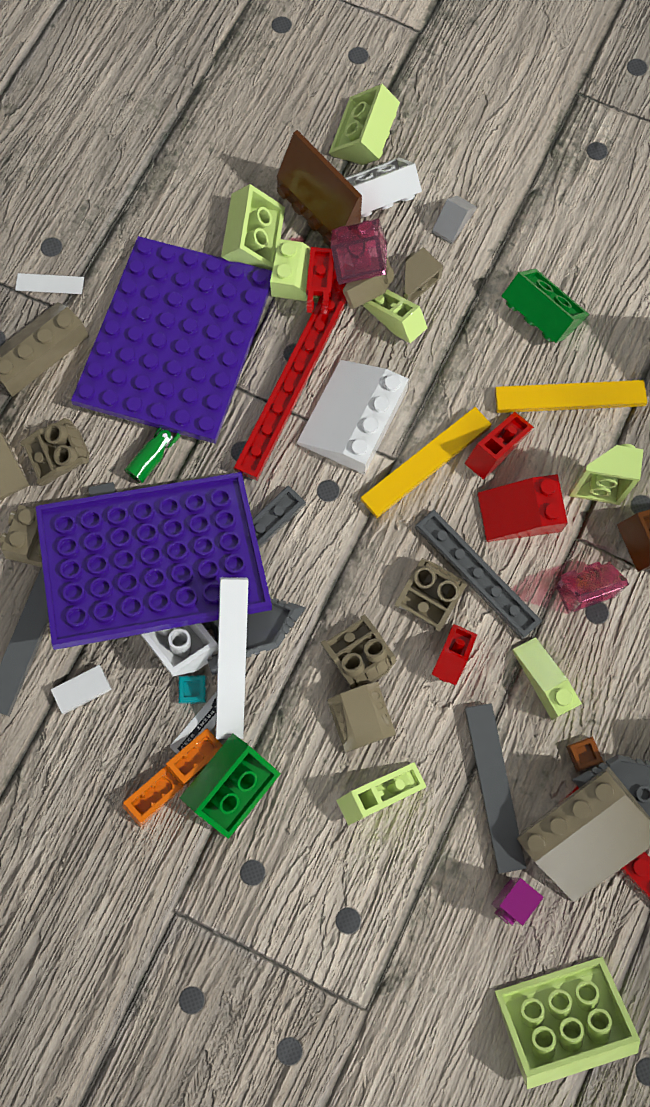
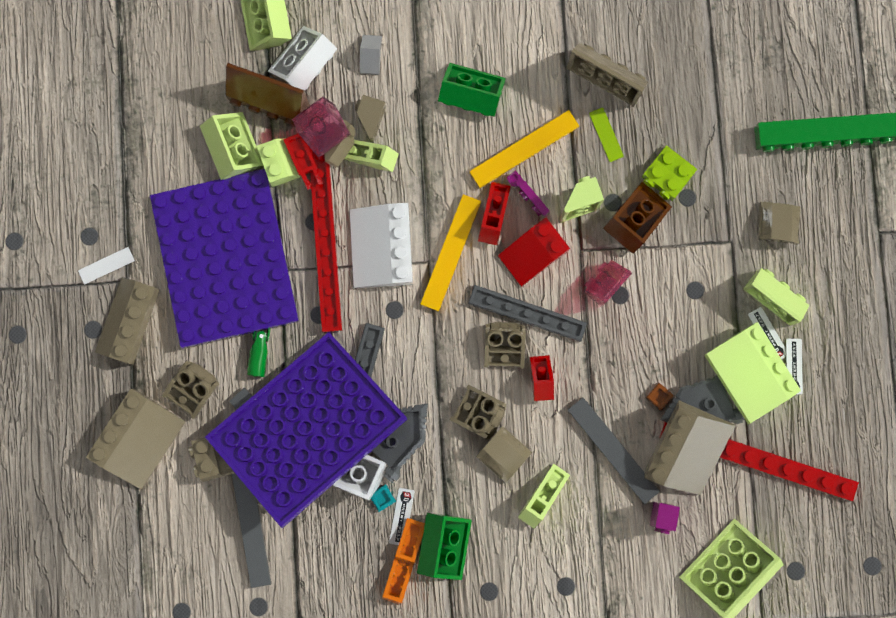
camera: 30 degrees left, 10 degrees up
white tile [51,665,112,714] -> none
white tile [215,577,248,739] -> none
yellowish green slope [512,637,582,720] -> none
none -> magenta hinge [507,170,550,218]

